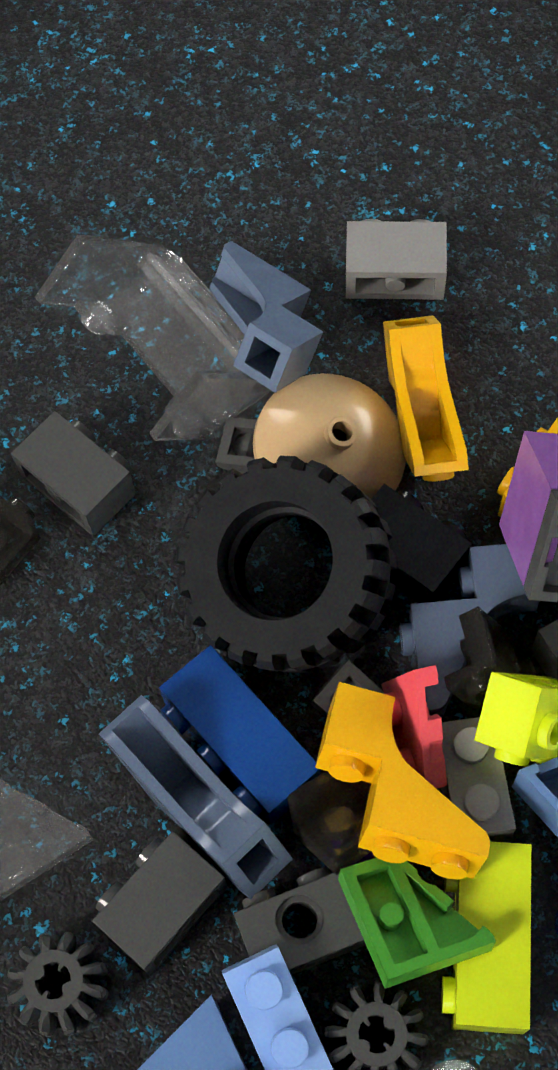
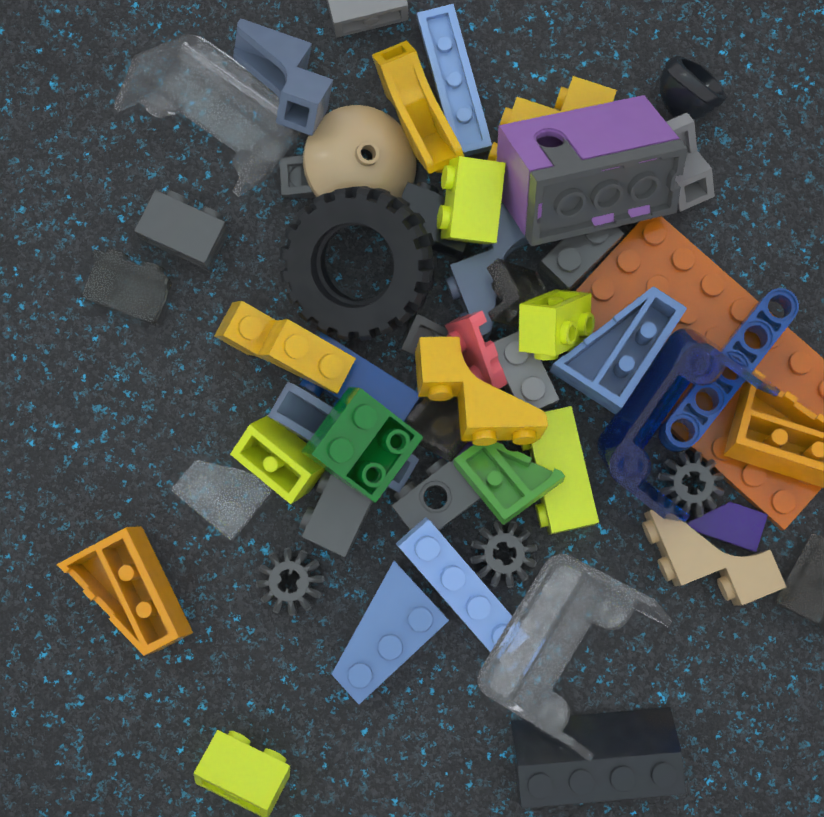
camera: 20 degrees left, 15 degrees up
none -> yellow arch [214,301,356,394]
none -> neon yellow brick [230,415,325,504]
none -> green slope [301,387,423,503]
none -> light blue plate [417,4,492,157]
none -> neon yellow brick [437,156,506,244]

